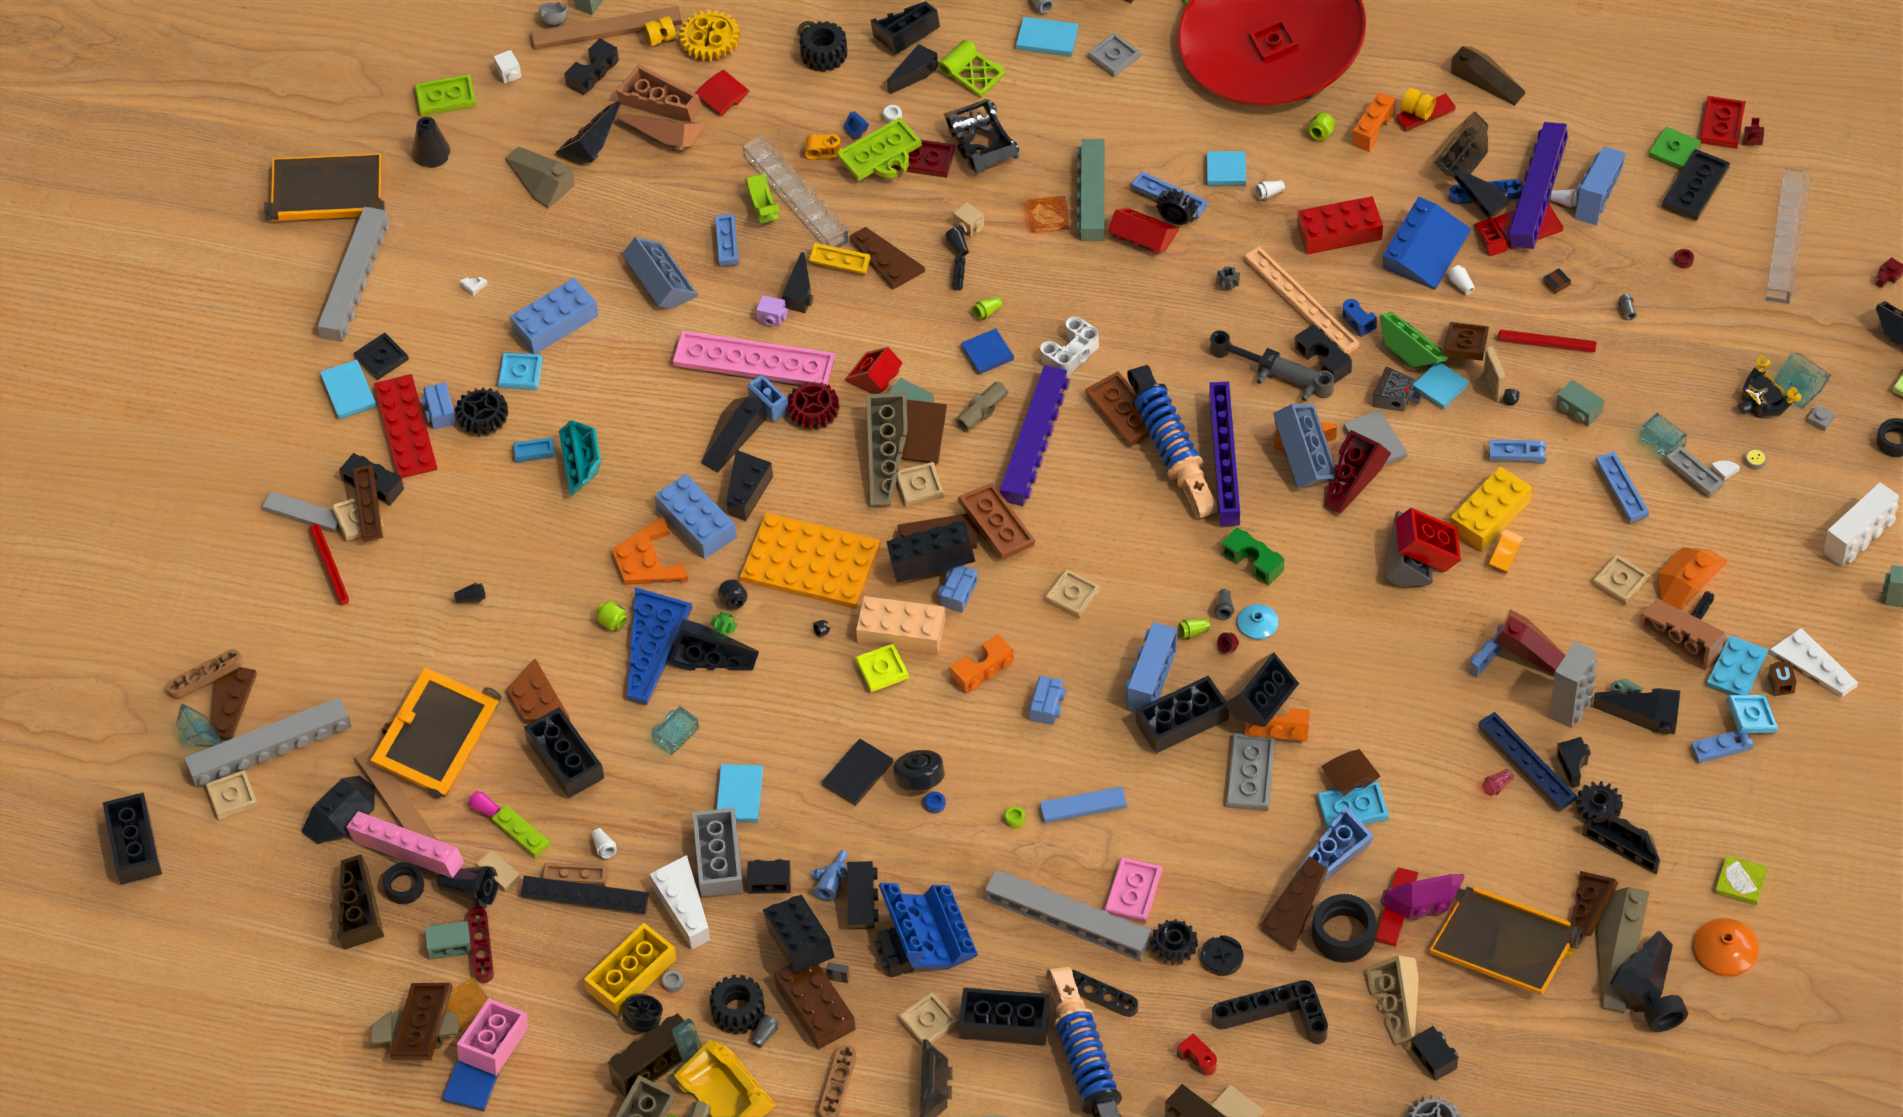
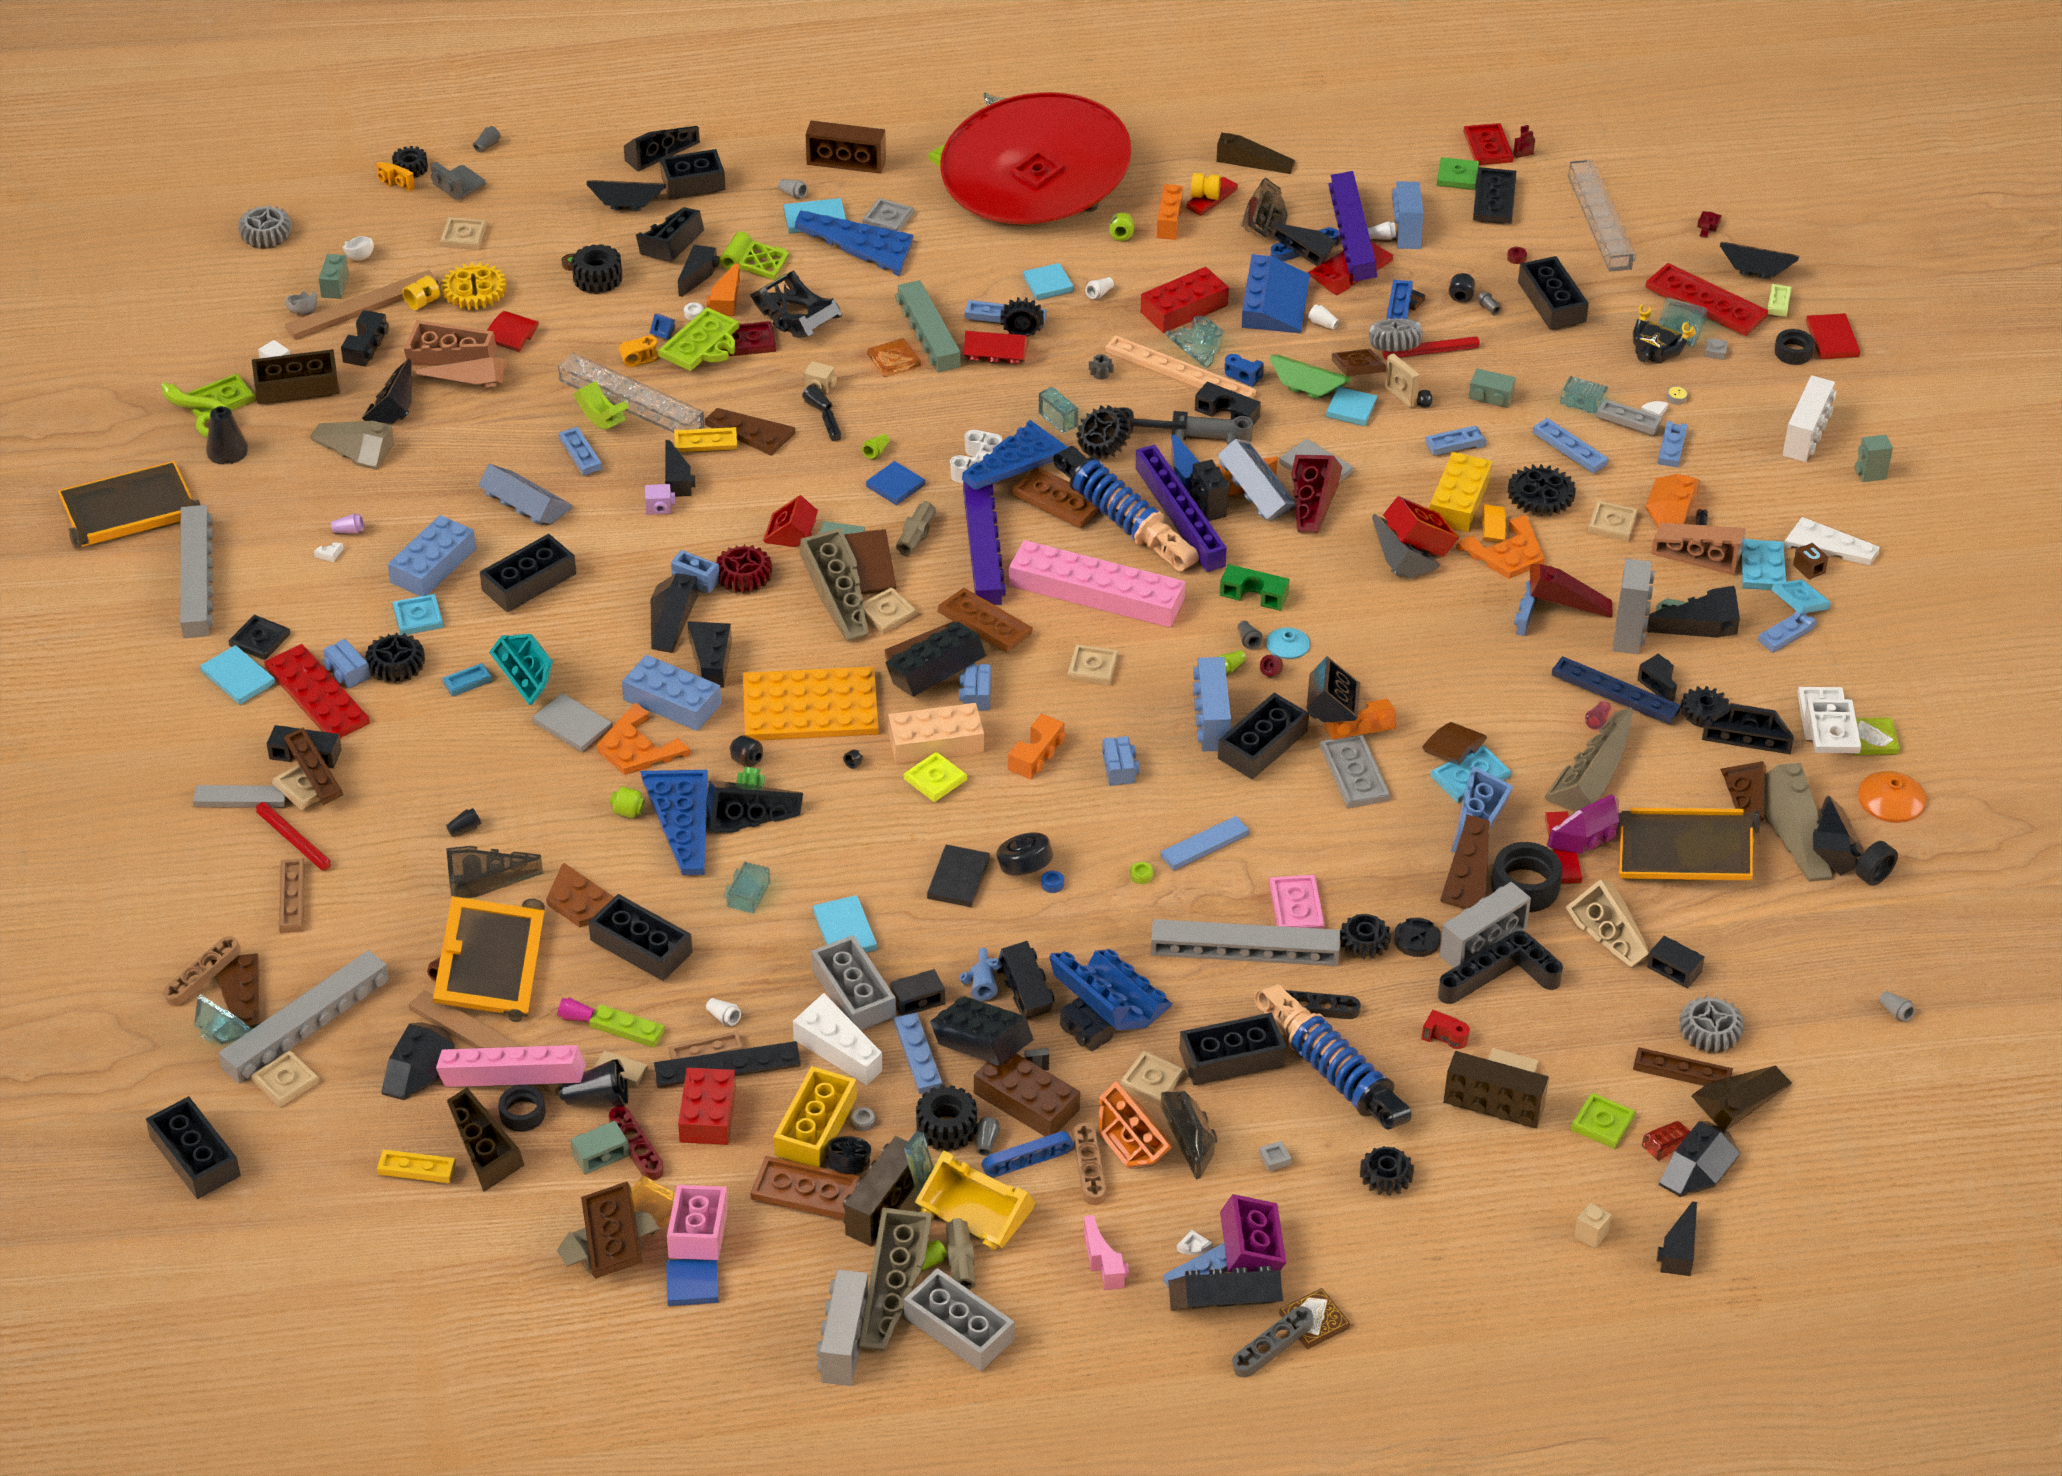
camera: 25 degrees left, 10 degrees down
bright pink plate [673,331,835,386] -> none
dark grey torso [1373,367,1423,412] -> none
none -> lime plant [161,382,228,438]
none -> dark brown brick [252,349,340,404]
none -> medium nougat tile [279,858,305,933]
none -> lavender cone [331,513,364,534]
none -> yellow plate [377,1150,456,1183]
none -> clear smoke wedge [446,846,543,898]
none -> black brick [480,533,576,613]
none -> light grey tile [532,693,612,752]
none -> red brick [678,1068,736,1145]
none -> orange slope [707,263,740,316]
none -> dark orange plate [750,1156,860,1220]
none -> blue wing [795,210,913,276]
none -> medium blue plate [894,1013,942,1094]
none -> blue wing [962,420,1068,490]
none -> blue beam [981,1131,1074,1178]
none -> bright pink brick [1009,540,1185,628]
none -> clear light blue brick [1039,387,1079,433]
none -> black gear [1076,405,1132,460]
none -> orange wedge [1099,1081,1172,1167]
none -> clear light blue piece [1165,316,1223,368]
none -> blue slope [1171,434,1199,493]
none -> black brick [1189,459,1230,521]
none -> light grey gear [1369,318,1423,352]
none -> blue plate [1386,280,1413,320]
none -> light grey brick [1440,882,1531,968]
none -> black head [1449,273,1476,302]
none -> orange wing [1456,515,1545,579]
none -> black gear [1507,464,1576,517]
none -> black brick [1518,256,1589,330]
none -> dark tan wedge [1545,707,1633,812]
none -> red plate [1645,263,1768,336]
none -> medium blue plate [1658,421,1688,468]
none -> white bracket [1797,687,1861,753]

